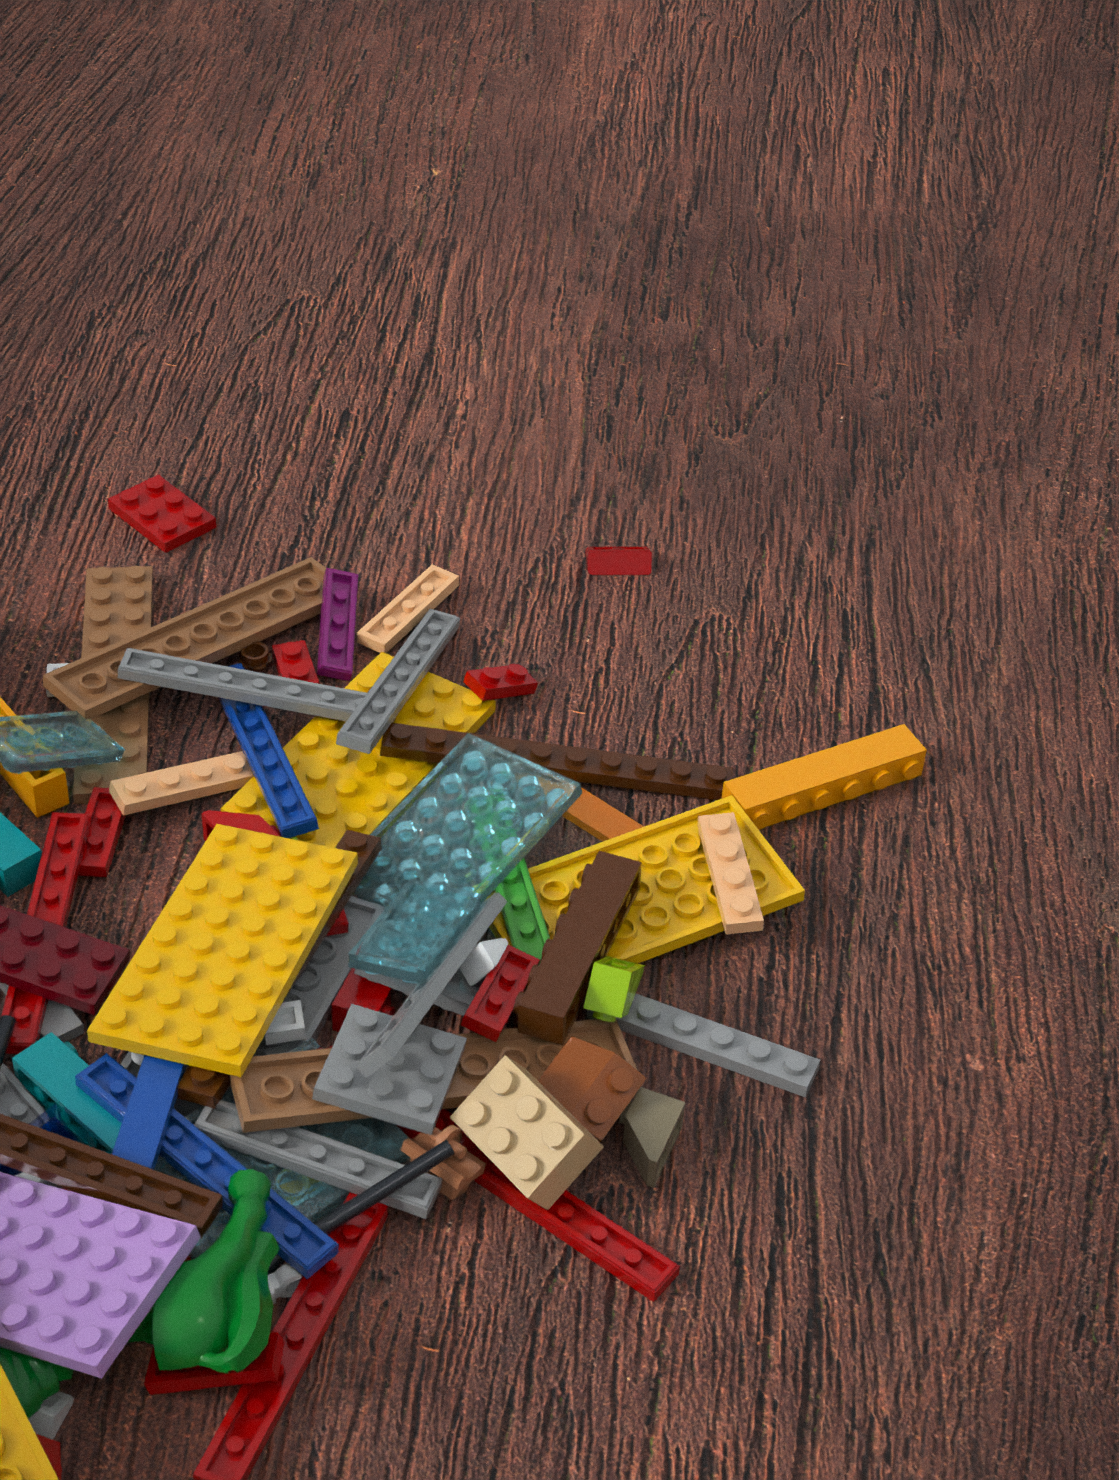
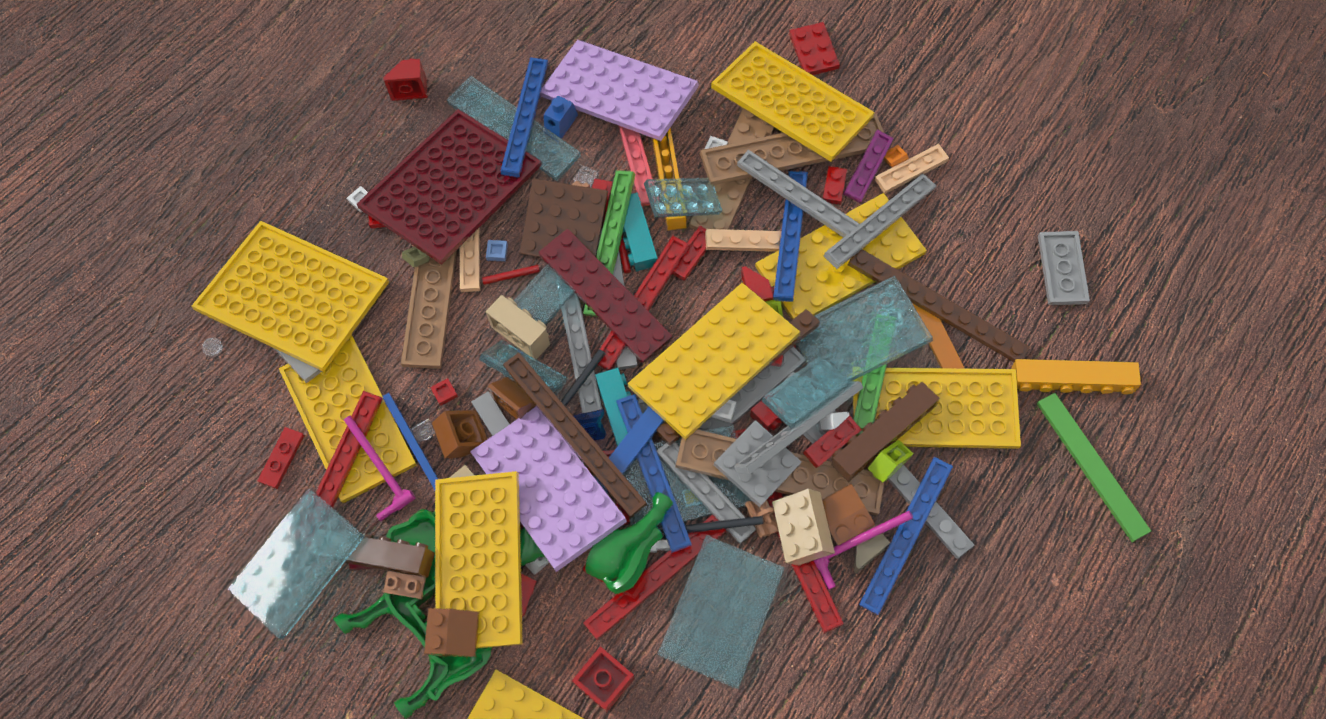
camera: 35 degrees right, 25 degrees up
reddish brown plate [239,642,272,672] -> none
red plate [463,664,538,701] -> none
red slope [585,546,652,575] -> none
light nougat plate [698,812,764,935] -> none
none -> clear light blue plate [657,535,785,689]
none -> yellow plate [711,41,875,162]
none -> dark pink bar [814,511,913,590]
none -> blue tile [859,457,953,615]
none -> orange plate [883,145,909,168]
none -> bright green tile [1037,393,1151,542]
none -> light grey plate [1038,231,1090,305]

